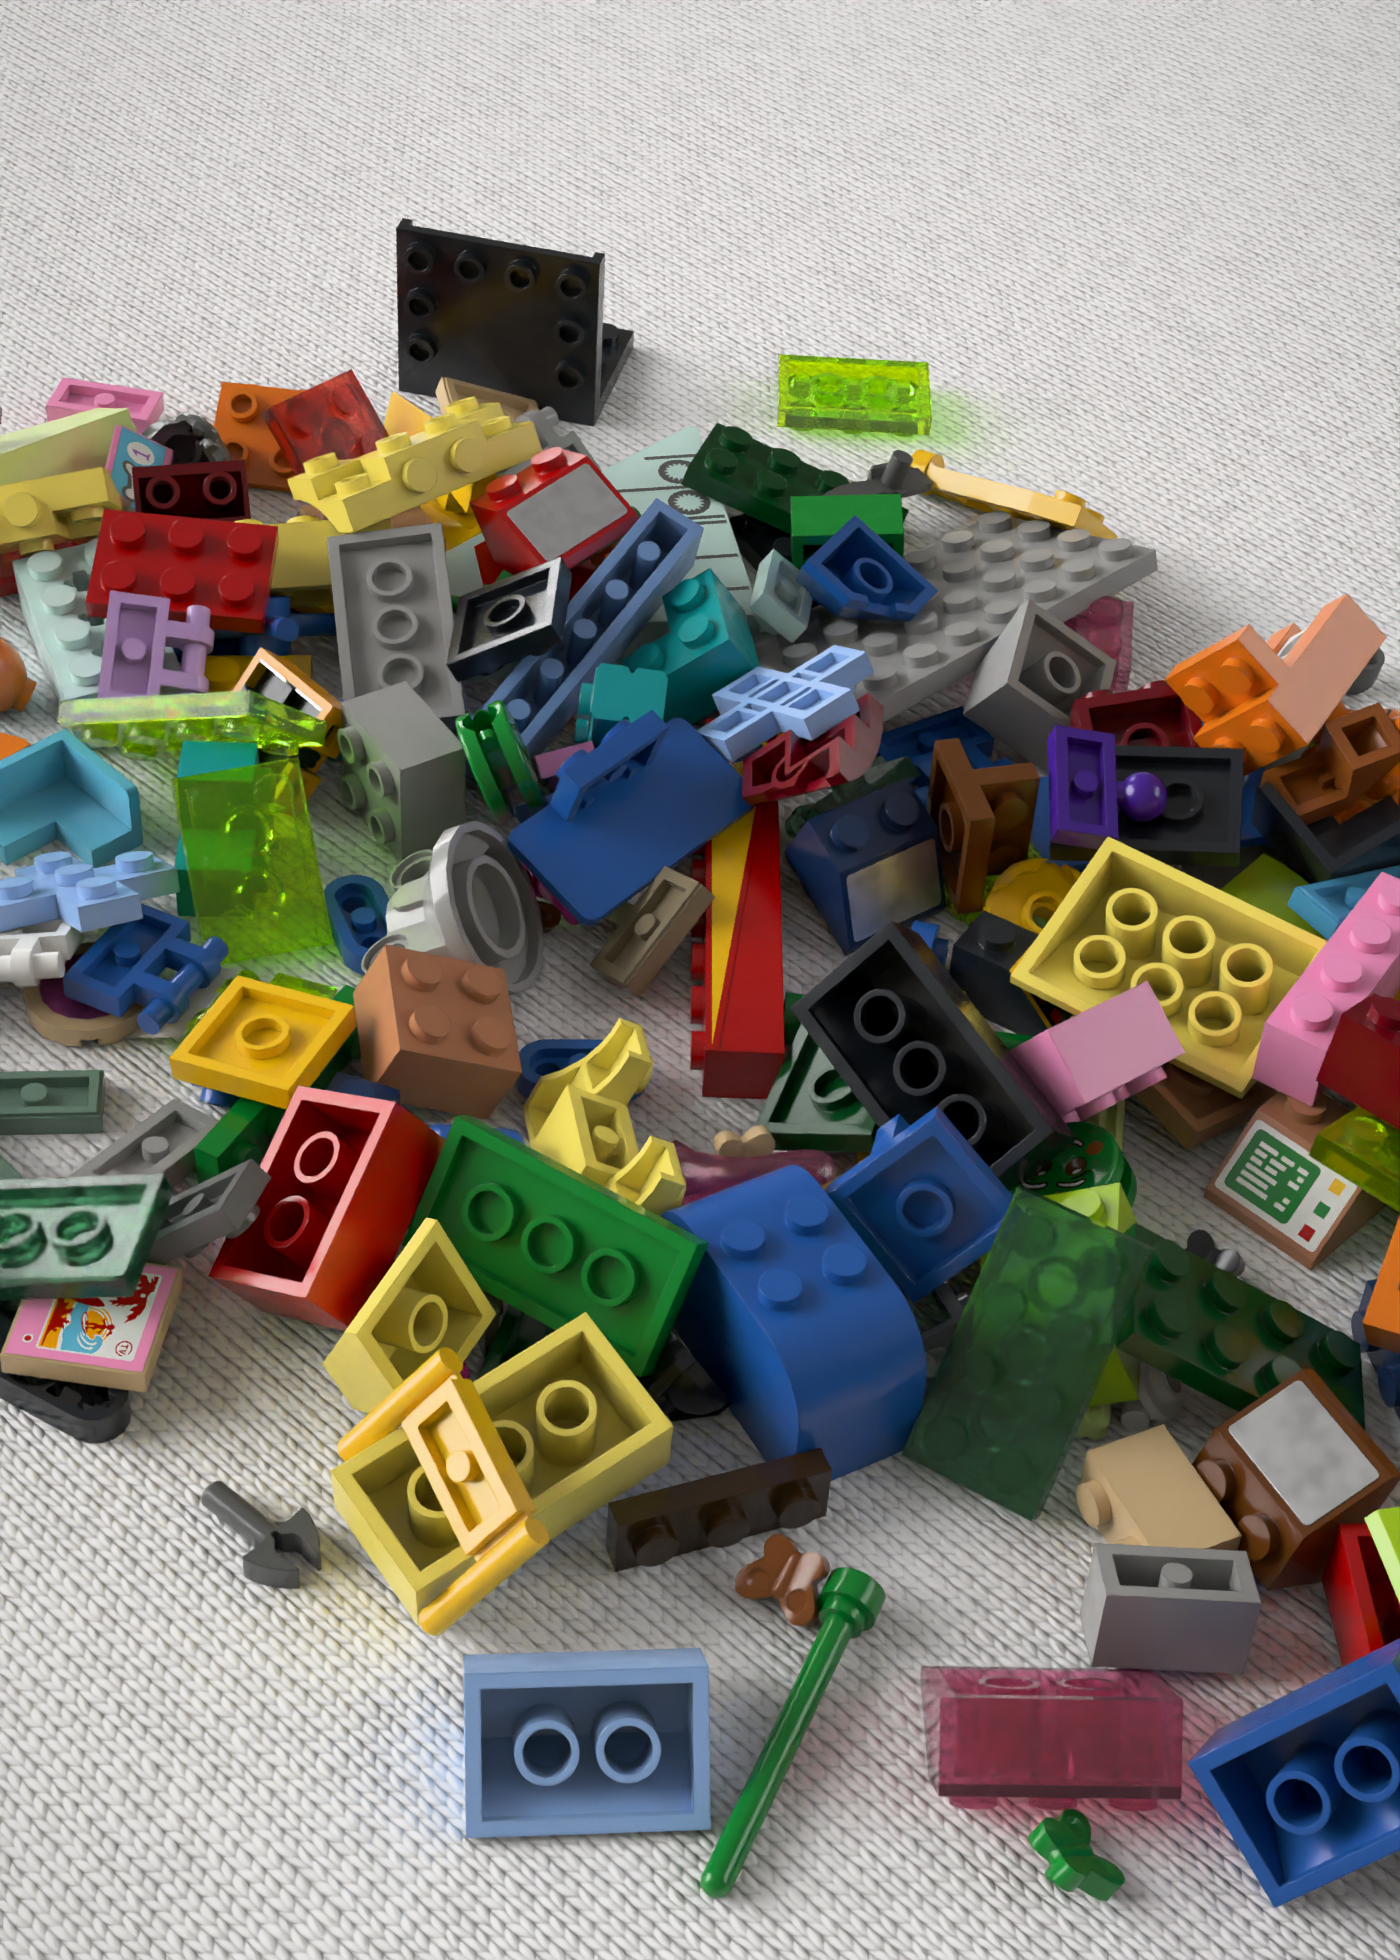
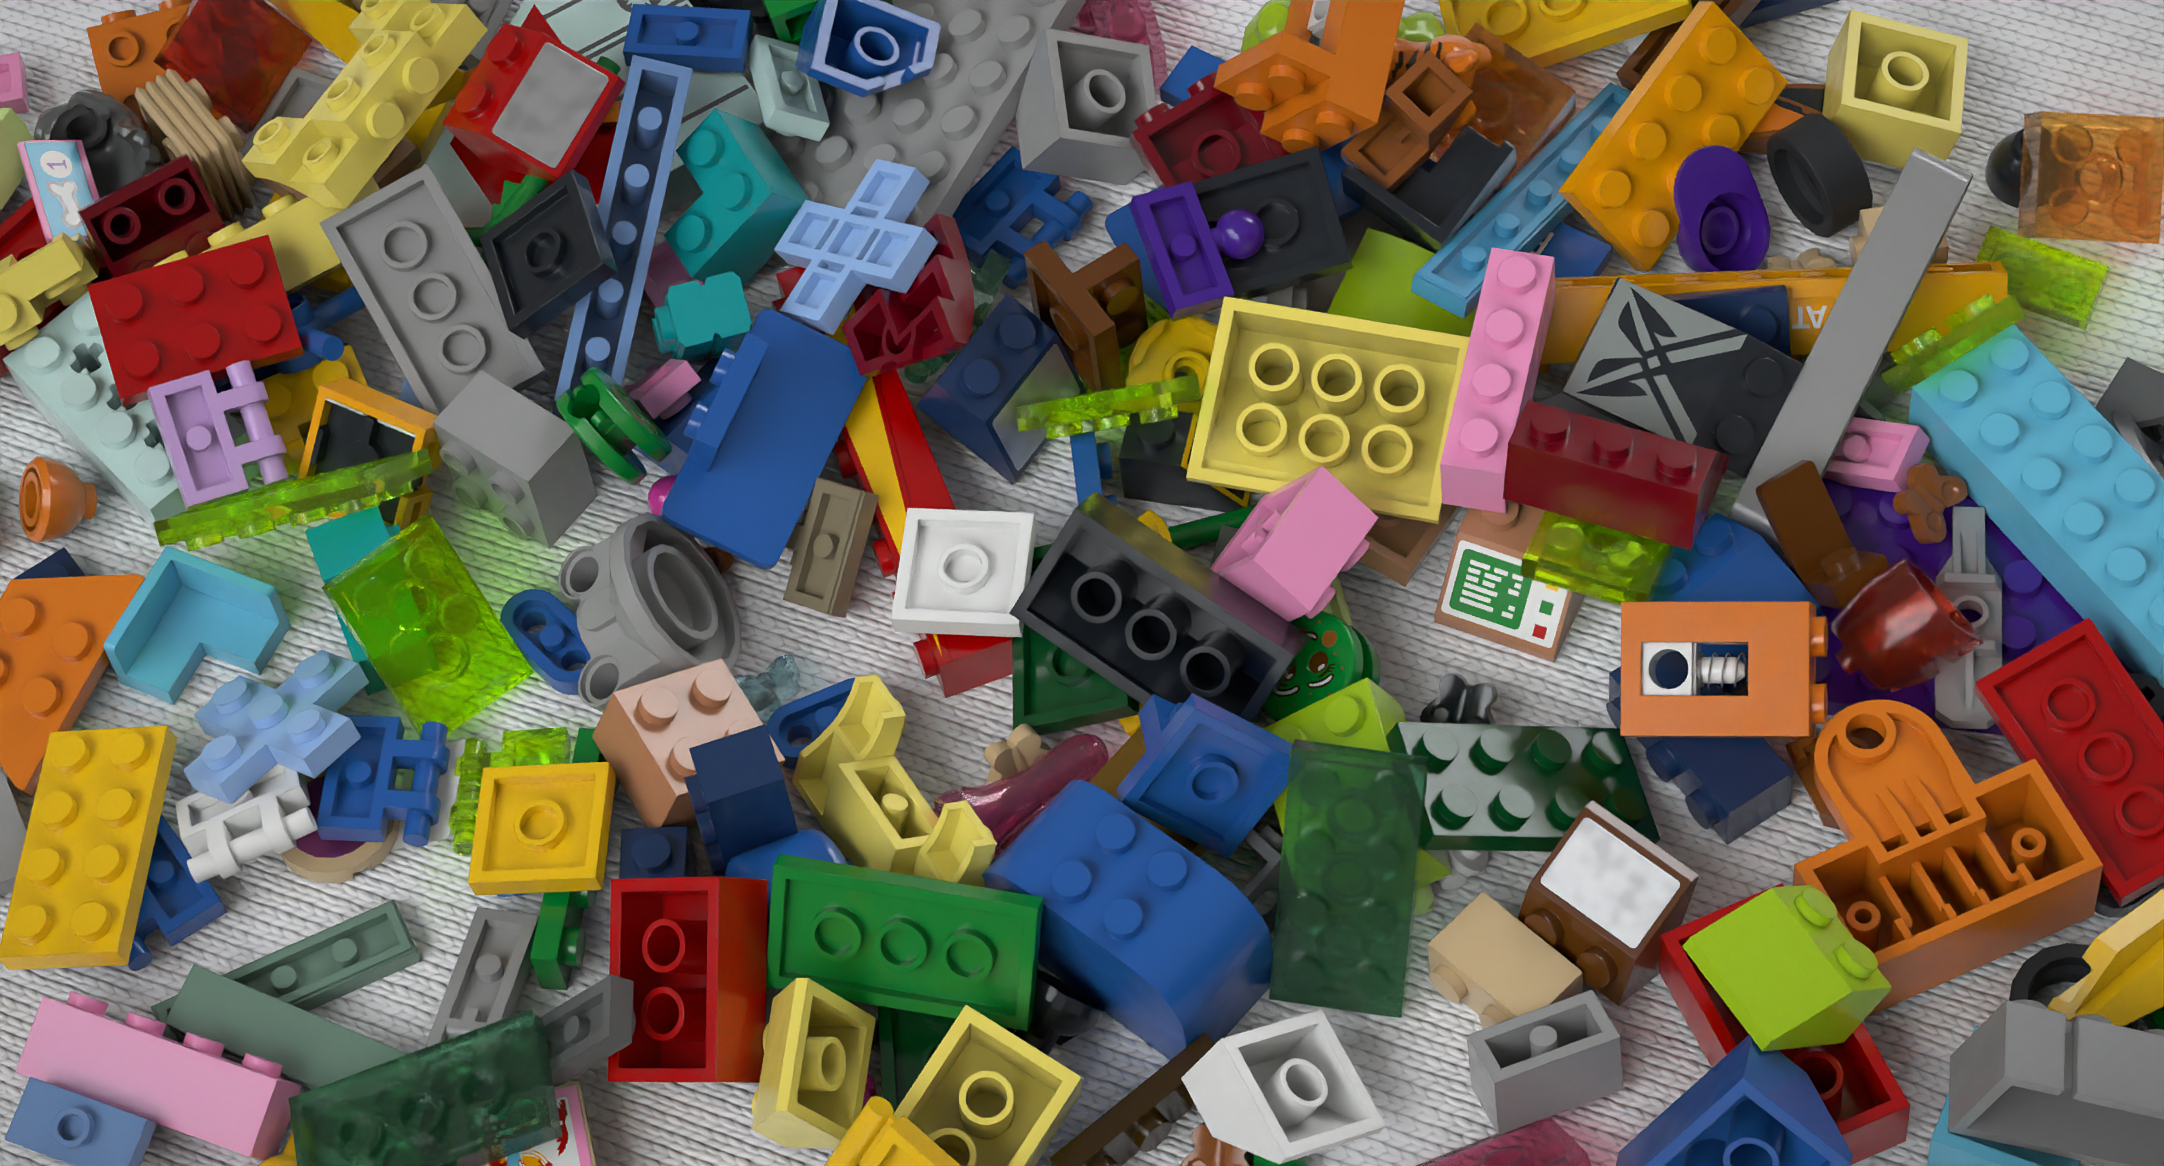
camera: 10 degrees left, 15 degrees up
none -> tan brick [135,68,258,223]
none -> blue plate [623,4,754,73]
none -> dark blue brick [684,724,798,877]
none -> clear light blue piece [733,655,801,712]
none -> white plate [891,508,1037,637]
none -> clear neon green plate [1015,374,1202,440]
none -> white slope [1181,1009,1386,1164]

